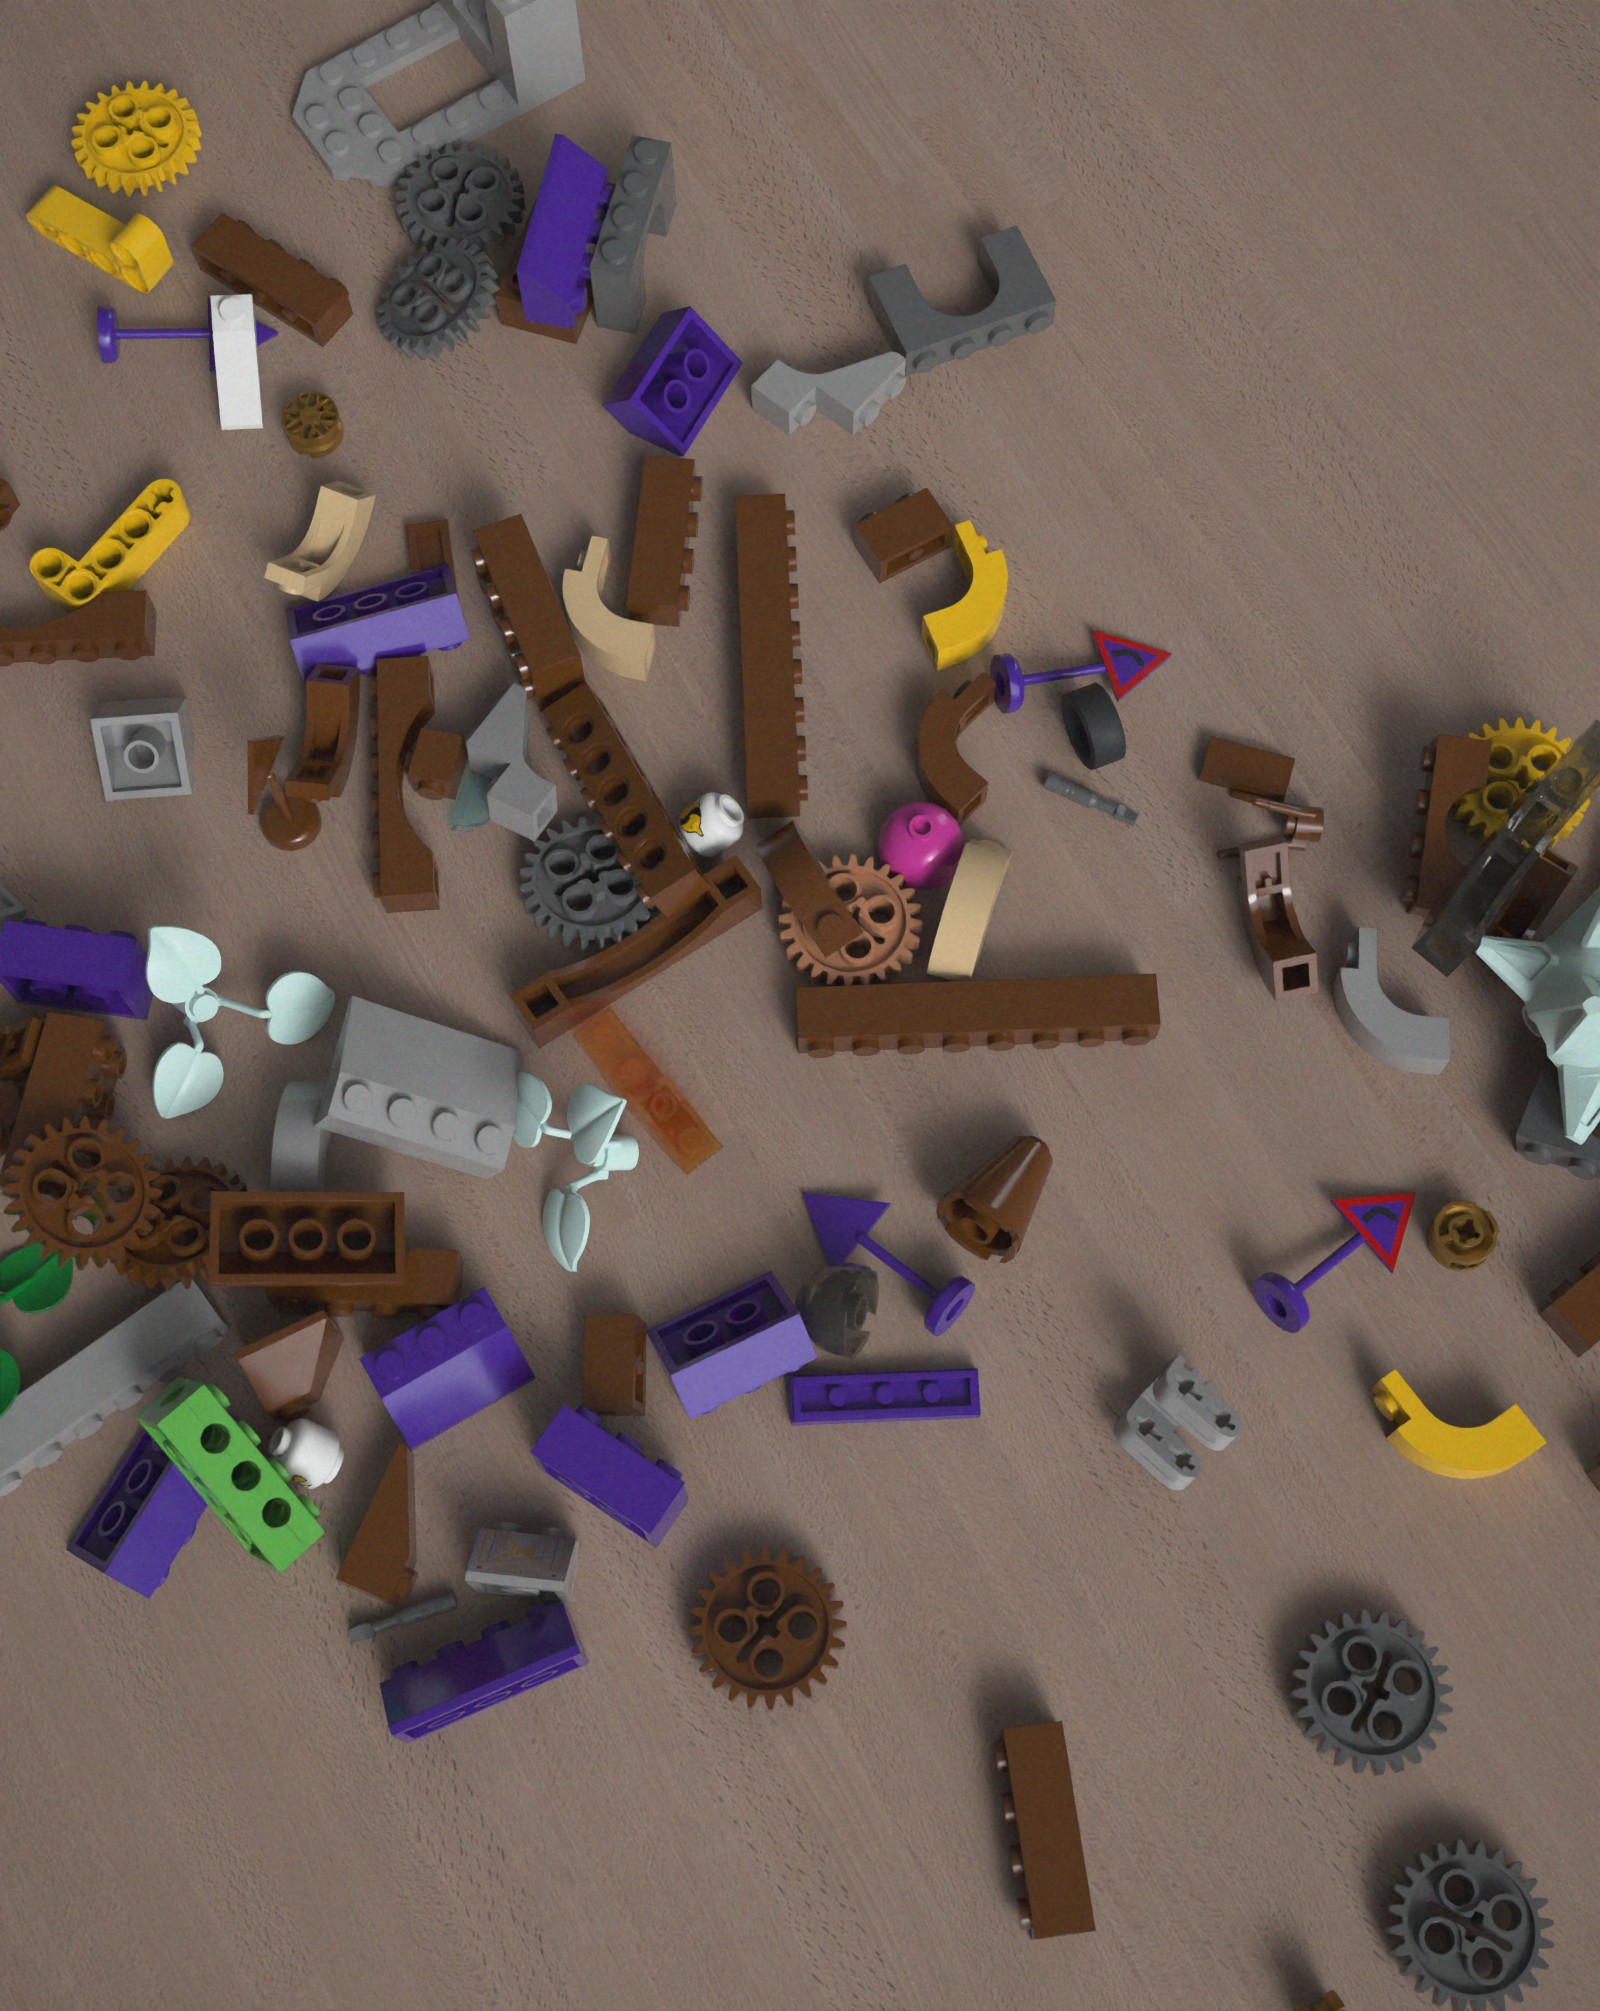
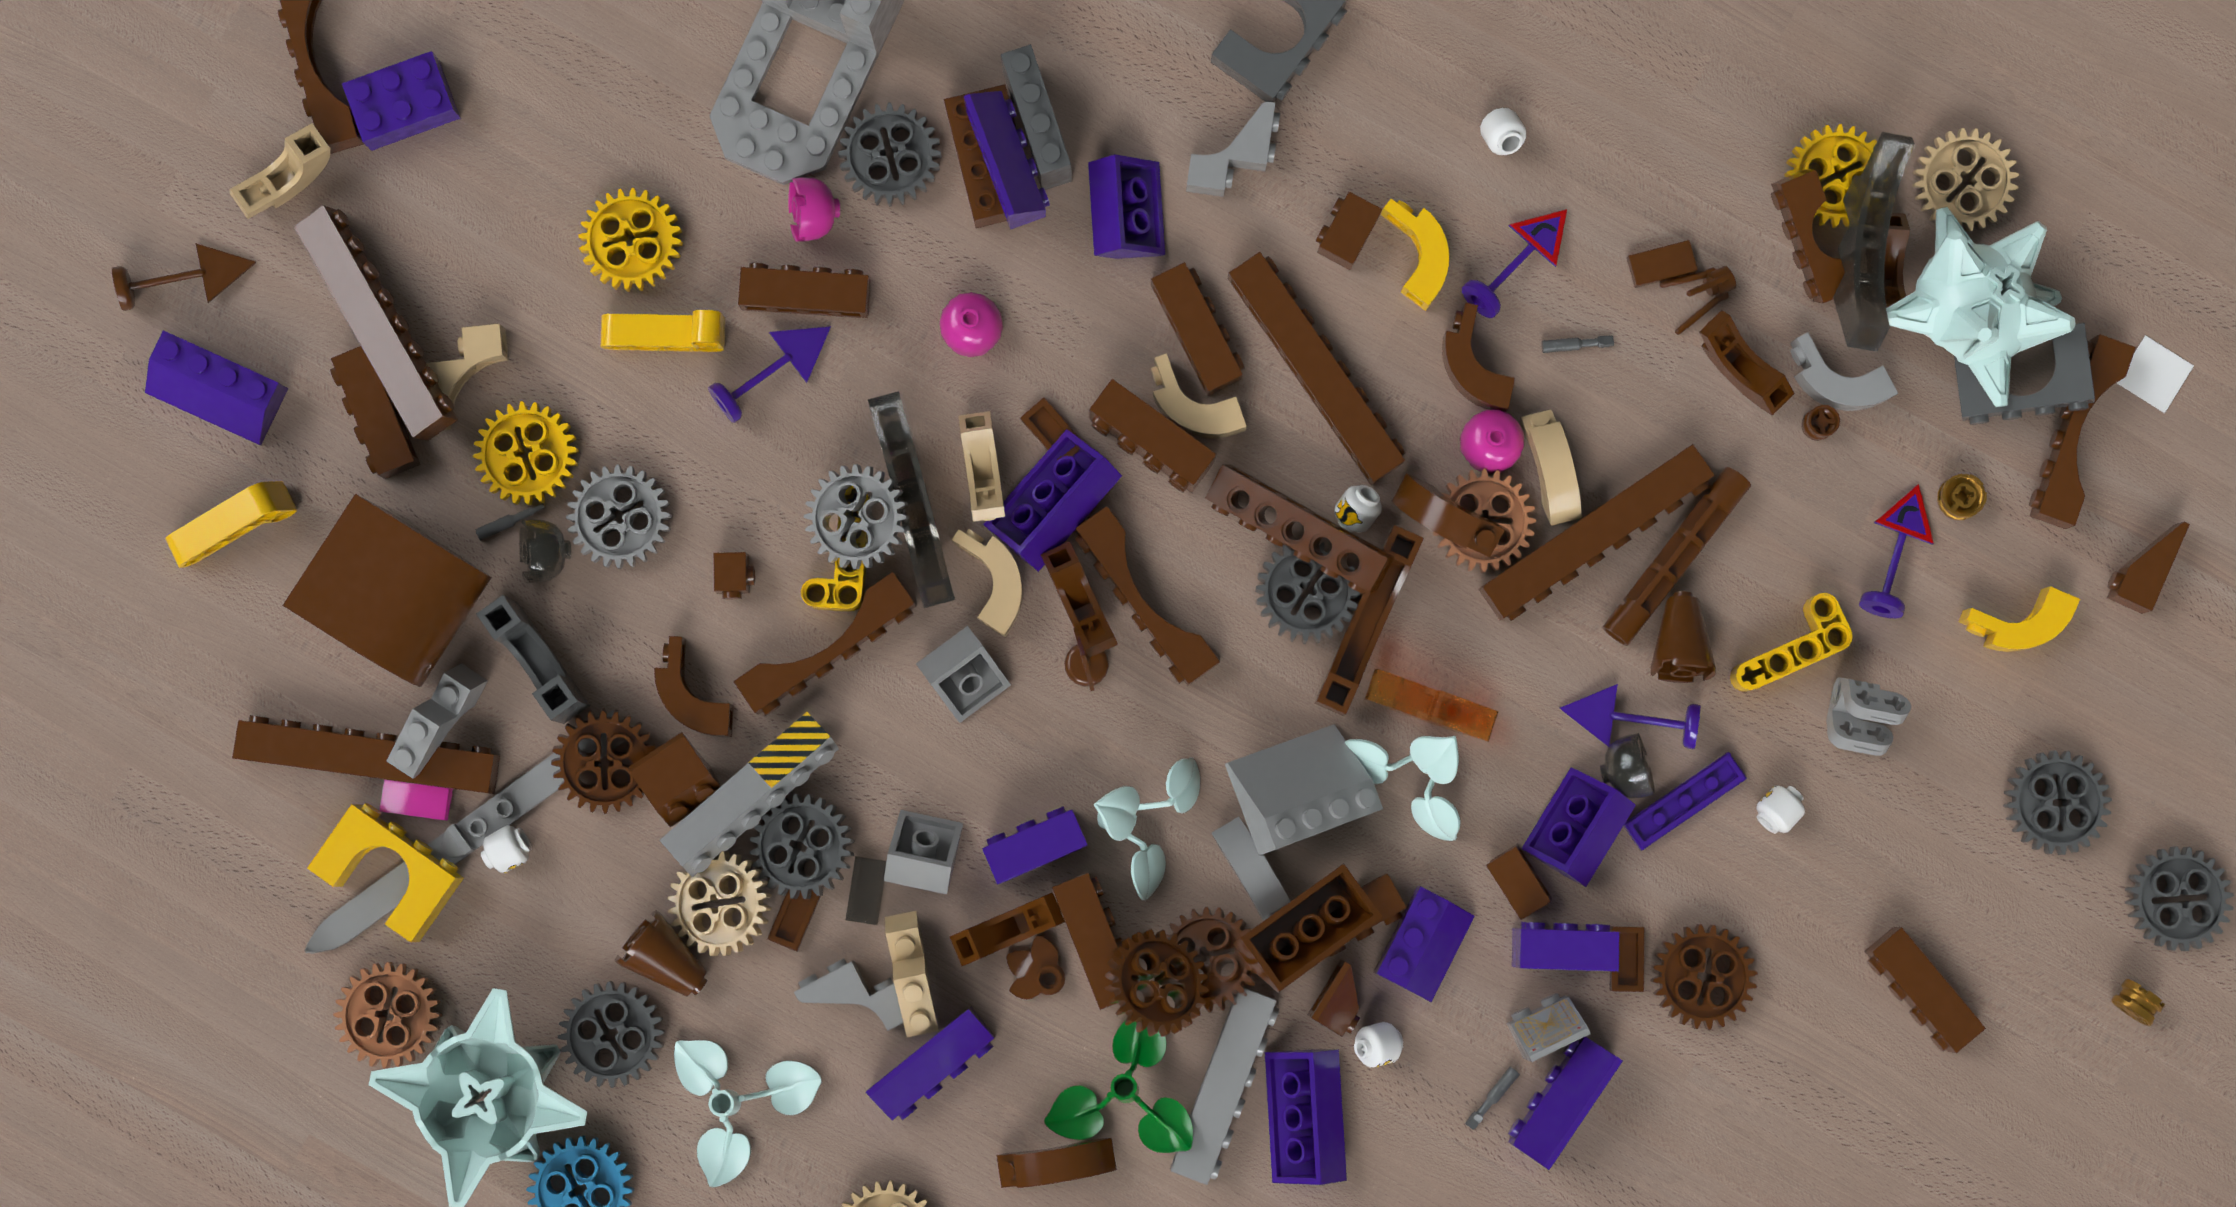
camera: 35 degrees left, 15 degrees up
bright green brick [133,1376,325,1573] -> none
white slope [210,294,263,430] -> none
pearl gold wheel [281,391,344,458] -> none
reddish brown slope [336,1443,418,1607] -> none
dark grey gear [376,238,499,360] -> none
reddish brown brick [404,727,468,800] -> none
clear light blue tile [449,769,493,832] -> none
light grey arch [466,683,558,842] -> none
black tyre [1061,682,1126,770] -> none
none -> dark pink cylinder [788,177,840,242]
none -> light grey gear [804,464,909,569]
none -> clear smoke arch [868,391,955,608]
none -> dark pink cylinder [939,292,1003,357]
none -> tan arch [952,529,1023,637]
none -> white head [1480,108,1526,155]
none -> reddish brown piece [1602,467,1751,646]
none -> reddish brown tile [1610,926,1644,992]
none -> yellow beam [1730,593,1853,692]
none -> white head [1756,786,1805,834]
none -> reddish brown wheel [1801,405,1840,441]

